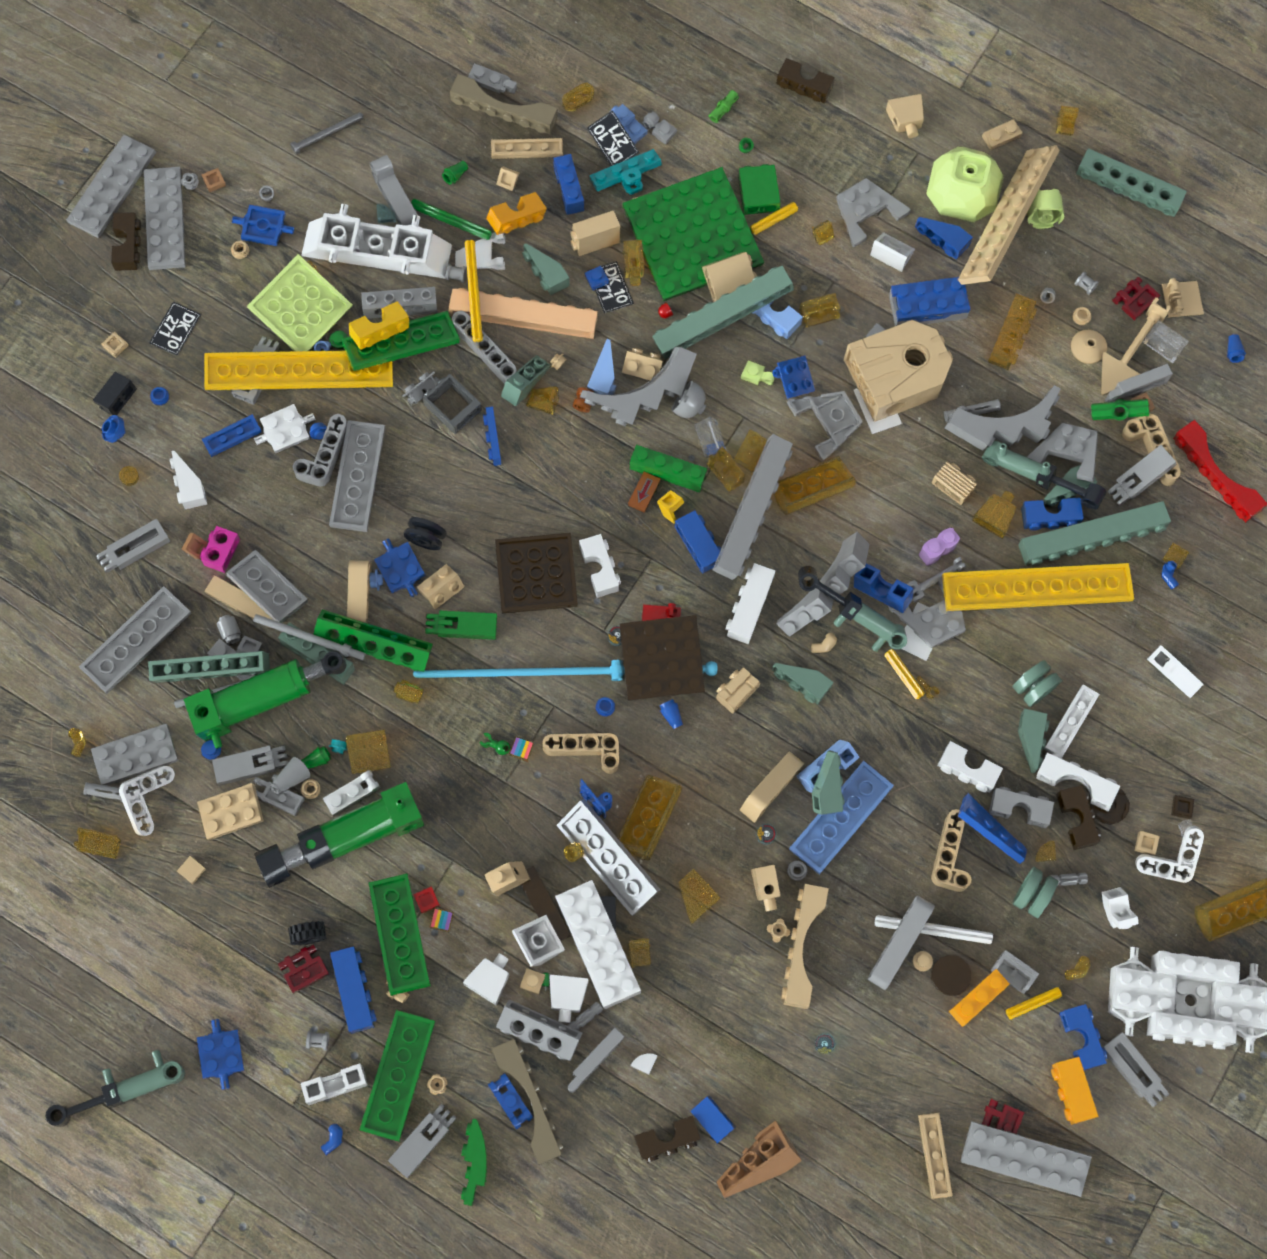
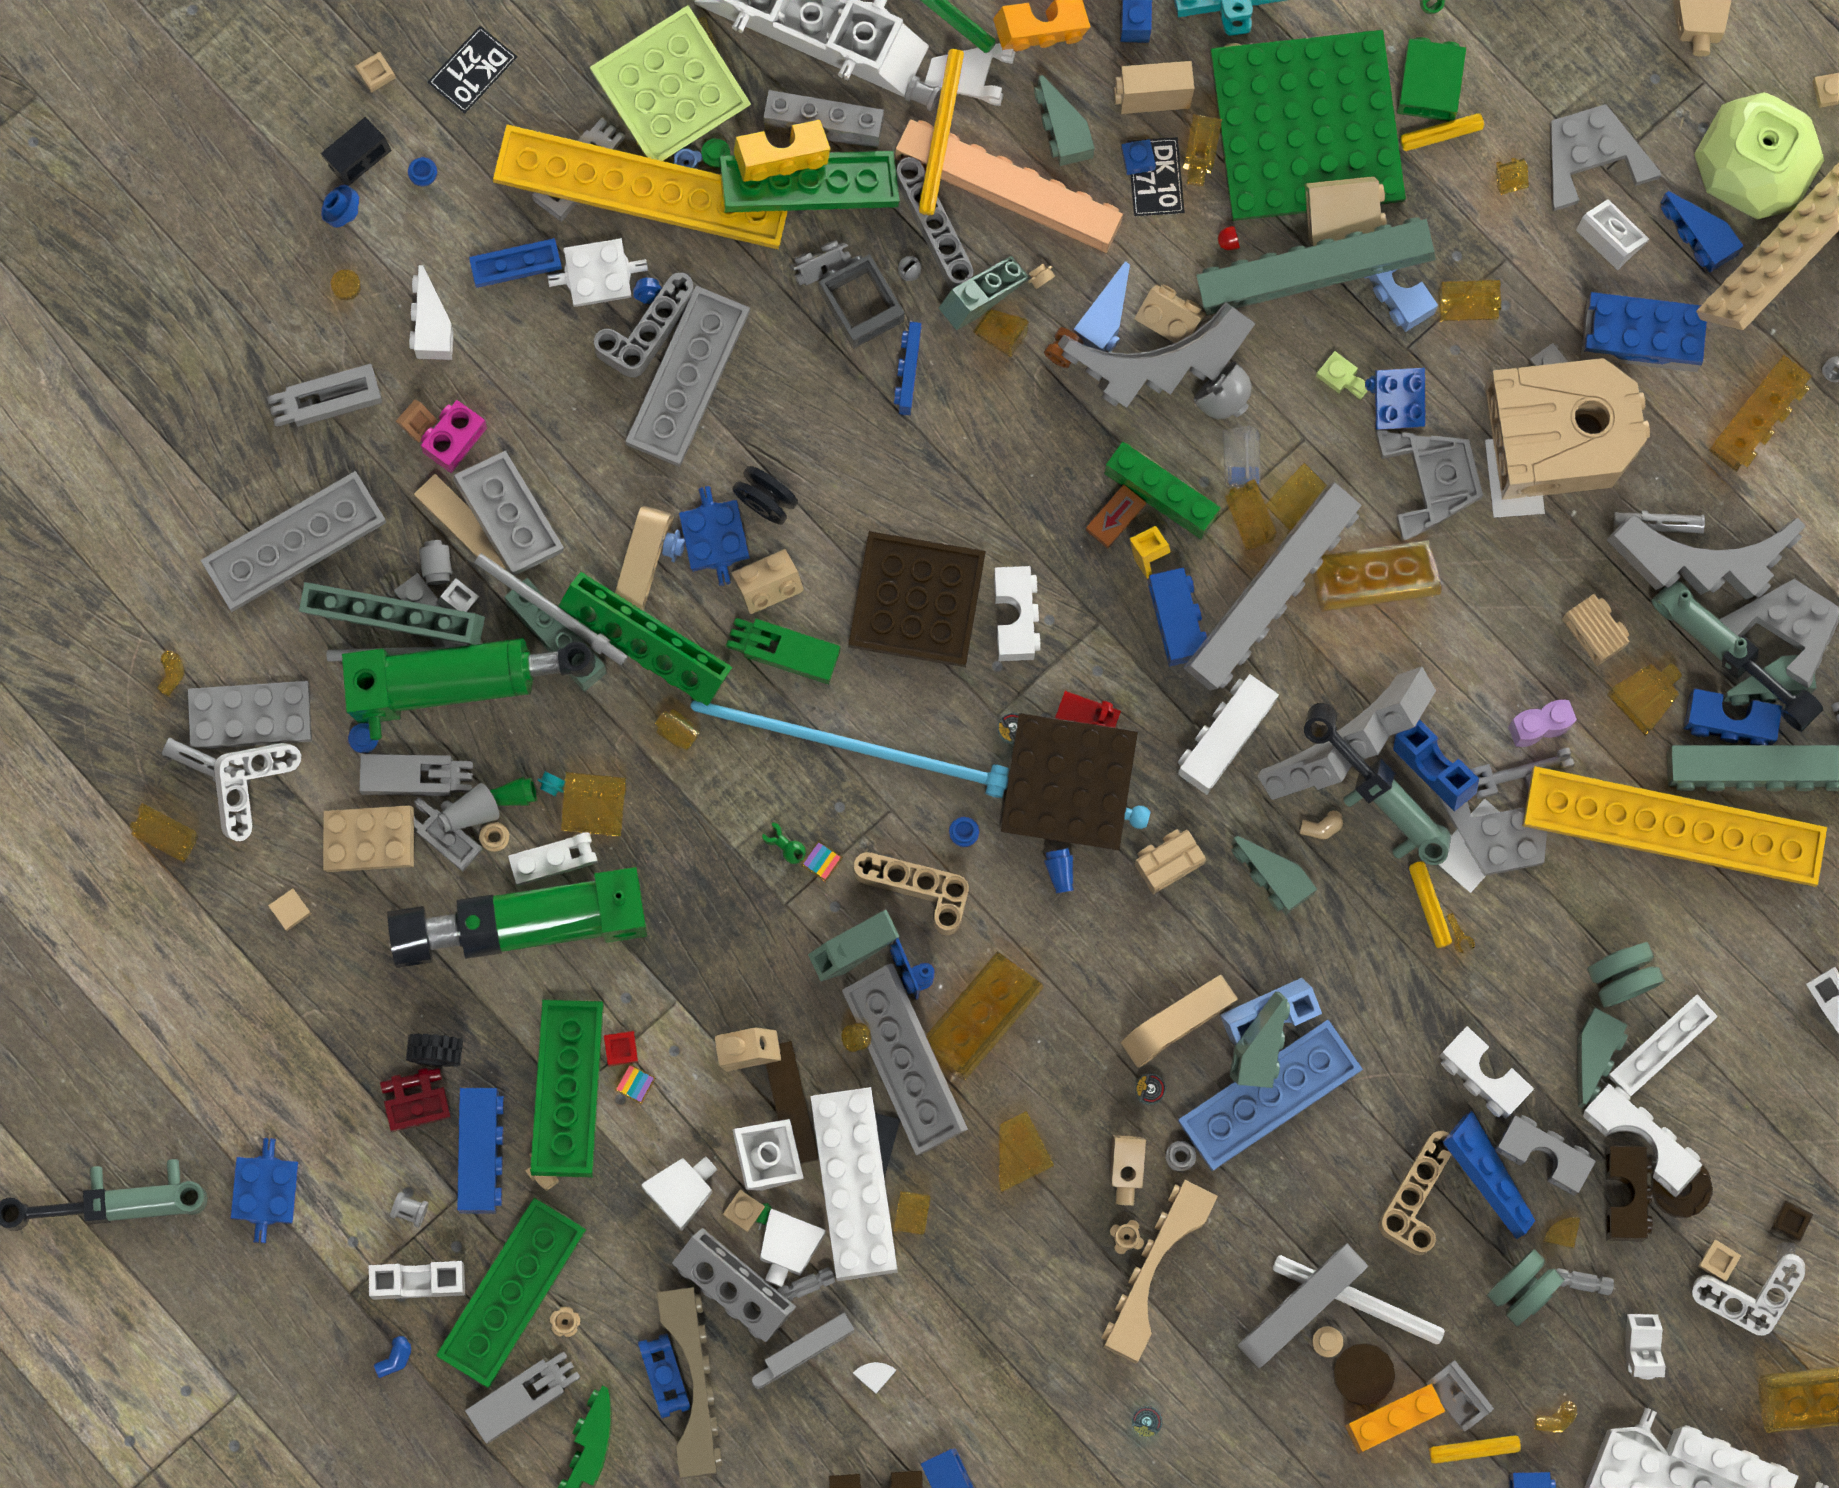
camera: 15 degrees right, 5 degrees up
none -> sand green slope [808,910,899,981]
none -> light grey hinge [898,256,921,281]

